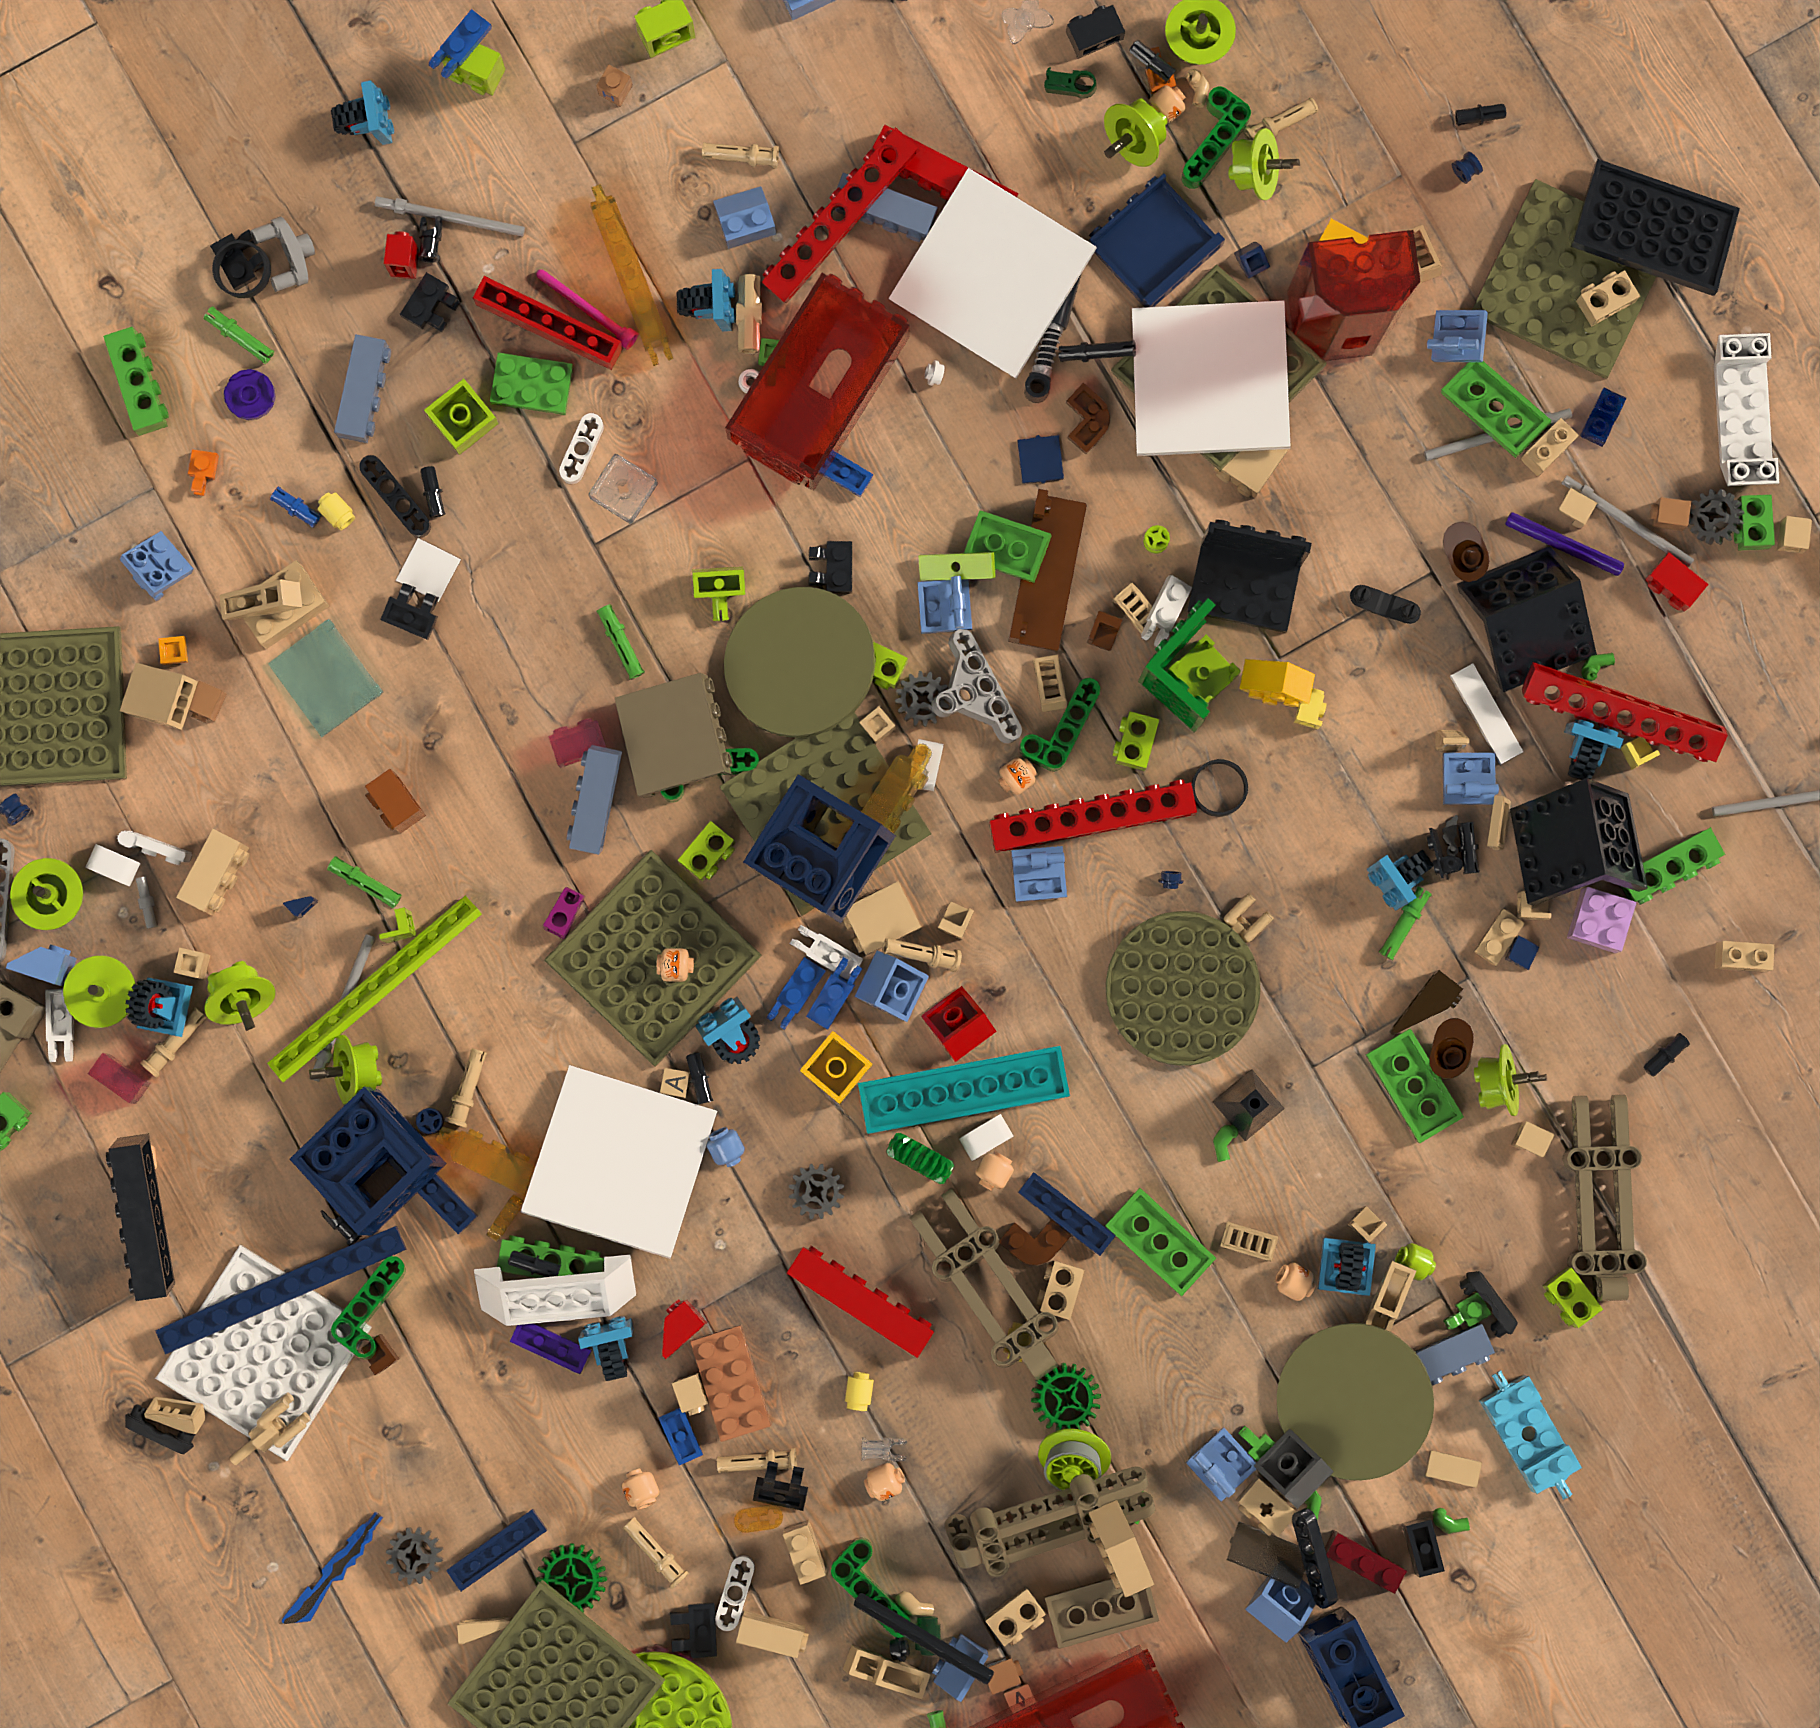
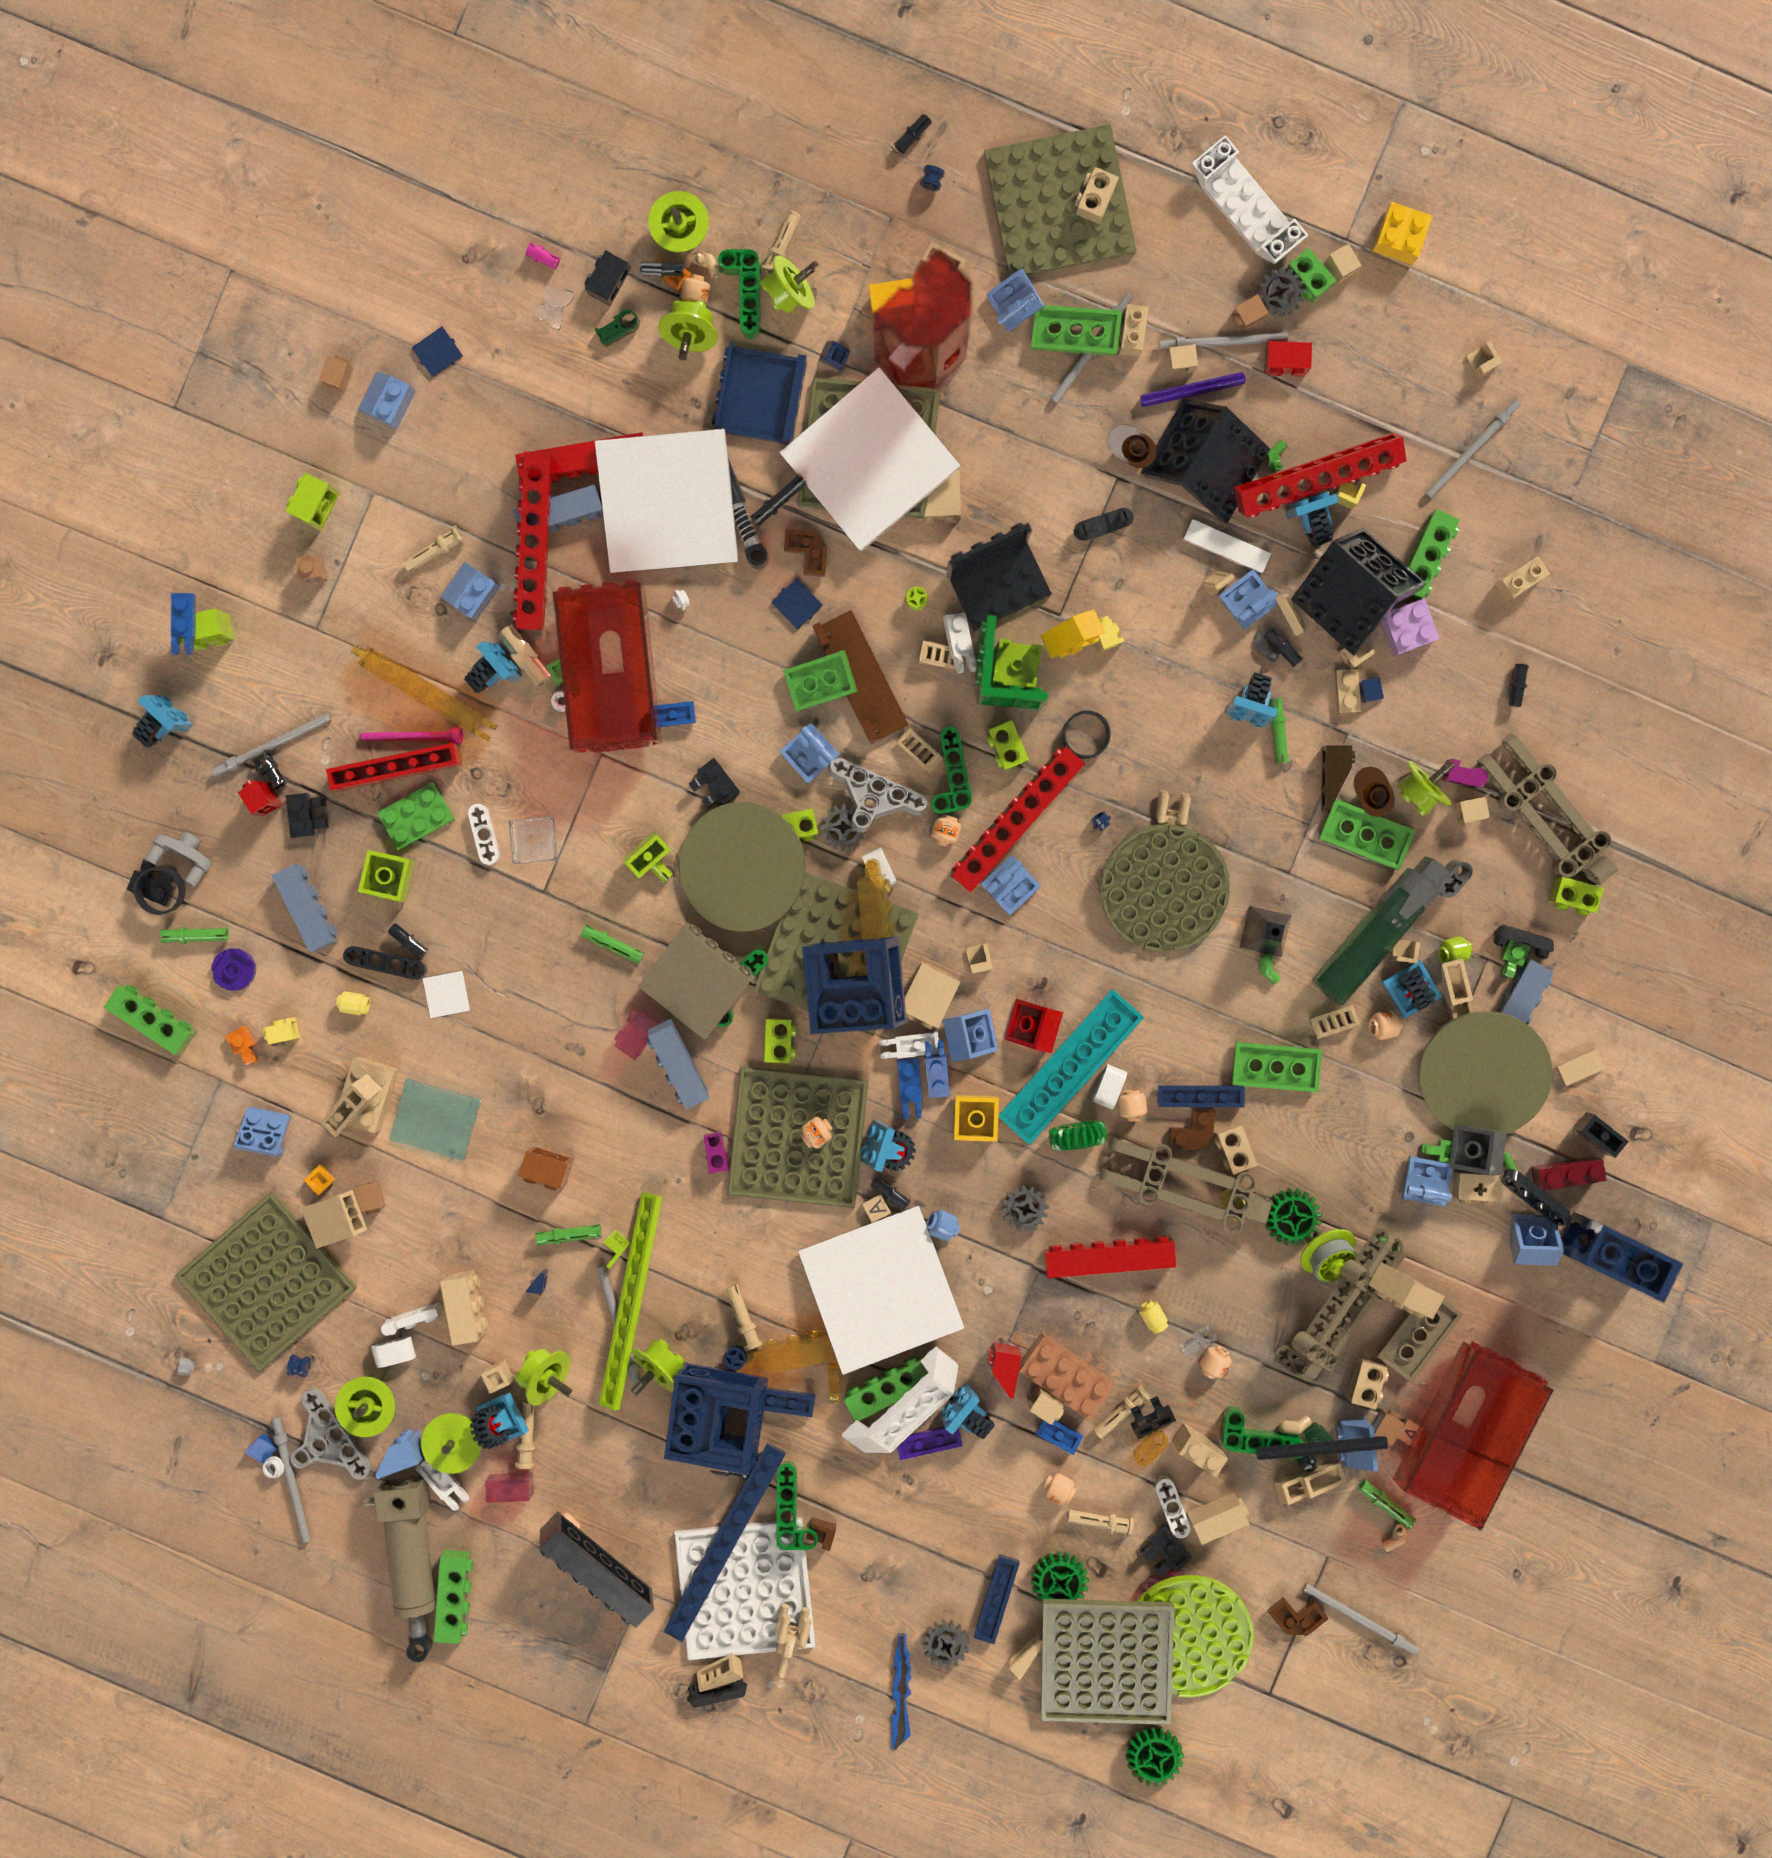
camera: 30 degrees left, 5 degrees up
light grey bar [136,876,157,929] -> none
blue pin [270,486,322,528] -> none
black plate [380,583,439,640] -> none
black axle [508,1250,561,1277] -> none
tan panel [859,706,896,745] -> none
tan pin [882,938,962,972] -> none
lime tile [918,552,996,581] -> none
reddish brown panel [1087,611,1123,651] -> none
clear smoke piece [1226,1521,1306,1589] -> none
black hinge [1426,828,1463,880] -> none
bright green arm [1432,1508,1470,1534] -> none
medium azure brick [1479,1370,1582,1499] -> none
black plate [1571,159,1740,296] -> none
clear blue slope [1580,387,1626,447] -> none
none -> light yellow brick [263,1017,300,1044]
none -> clear green piece [1312,856,1473,1005]
none -> magenta leg [1442,759,1488,787]

